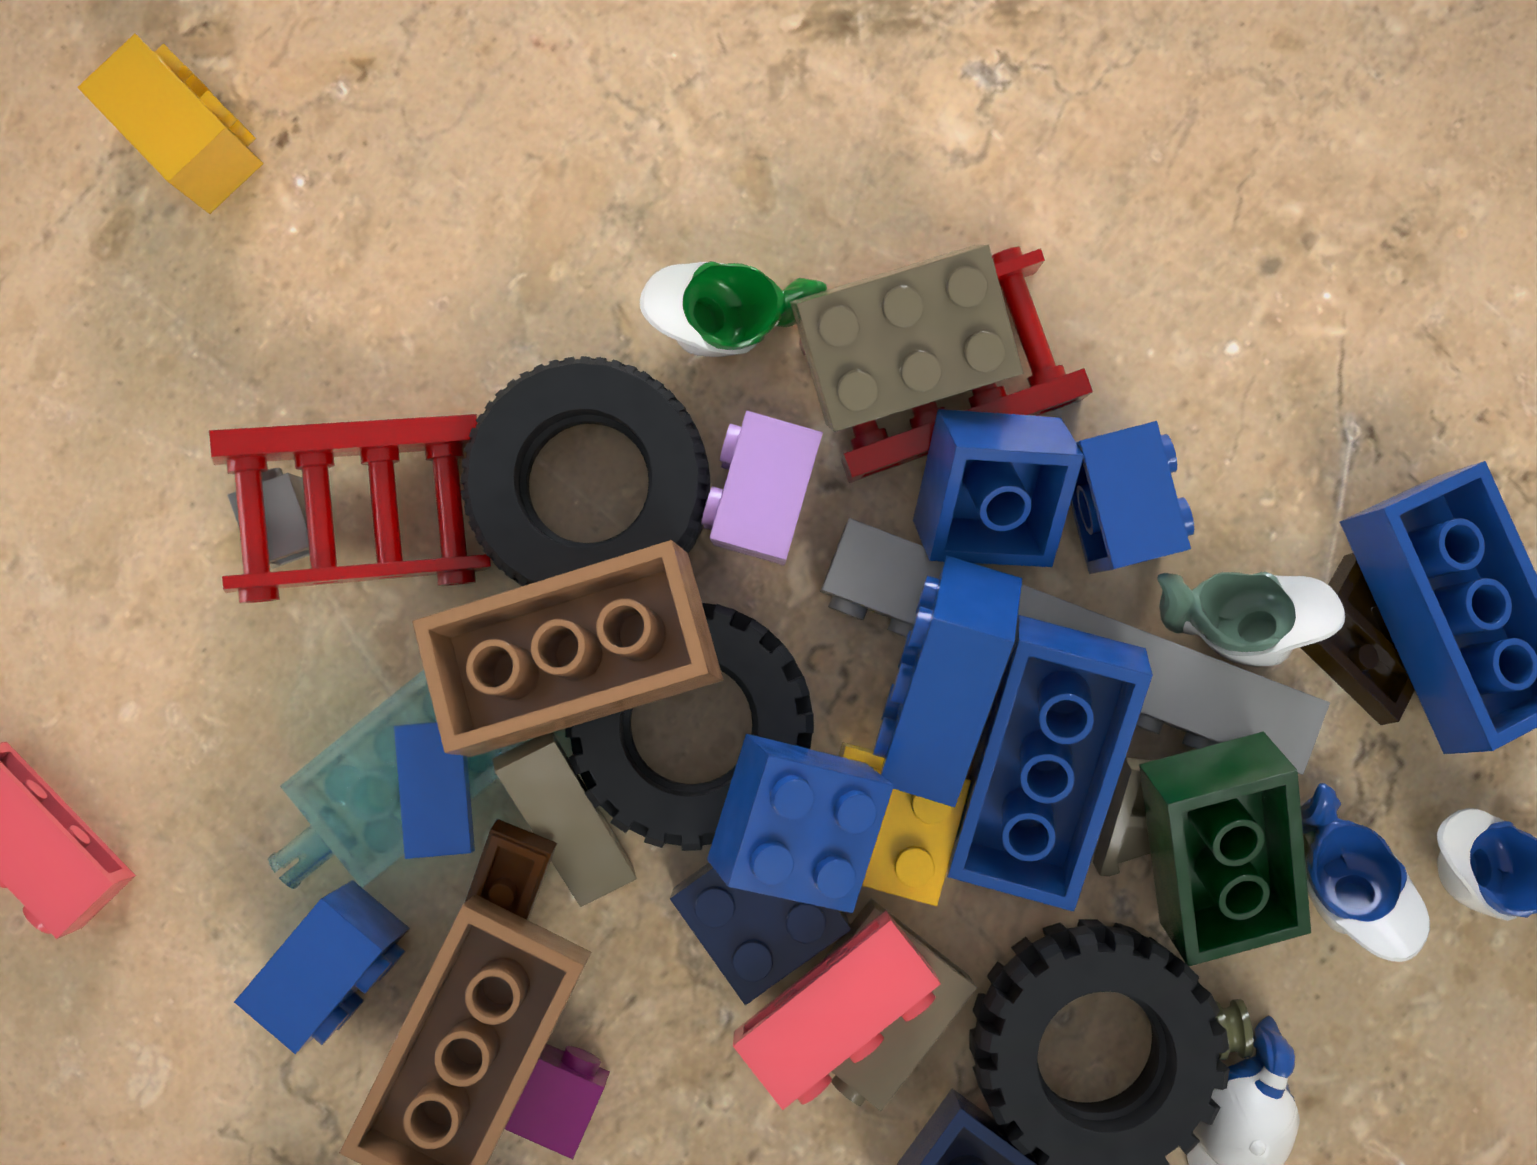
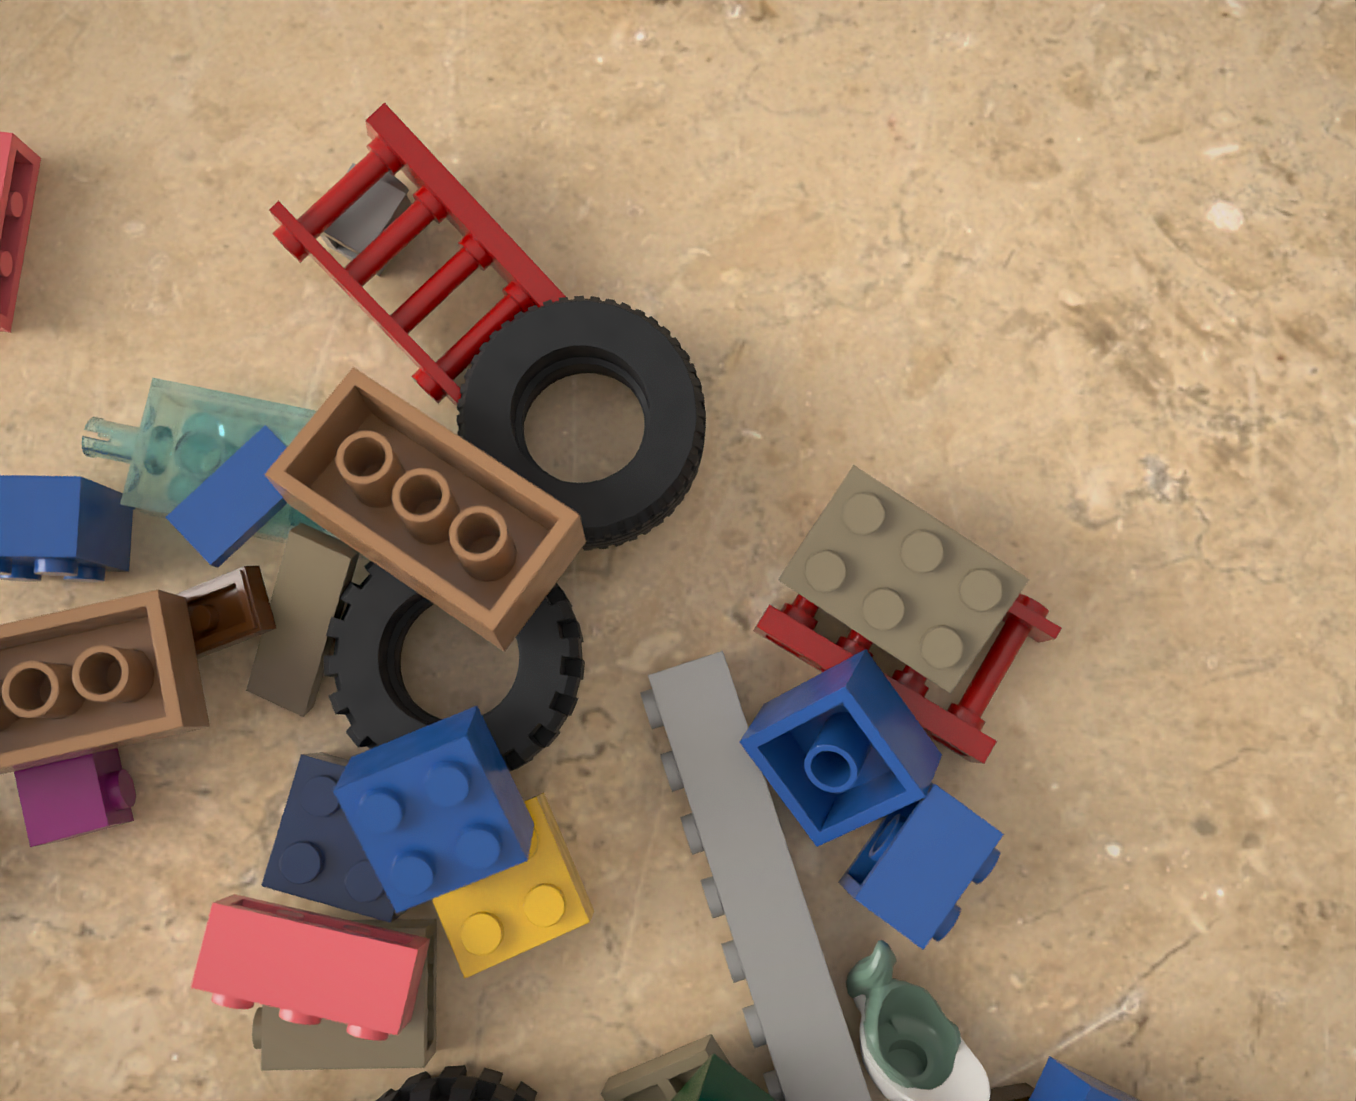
camera: 55 degrees right, 5 degrees down
green hair [640,261,827,357] -> none
lavender brick [701,410,823,566] -> none
blue brick [872,555,1022,807] -> none
blue brick [947,615,1153,912] -> none

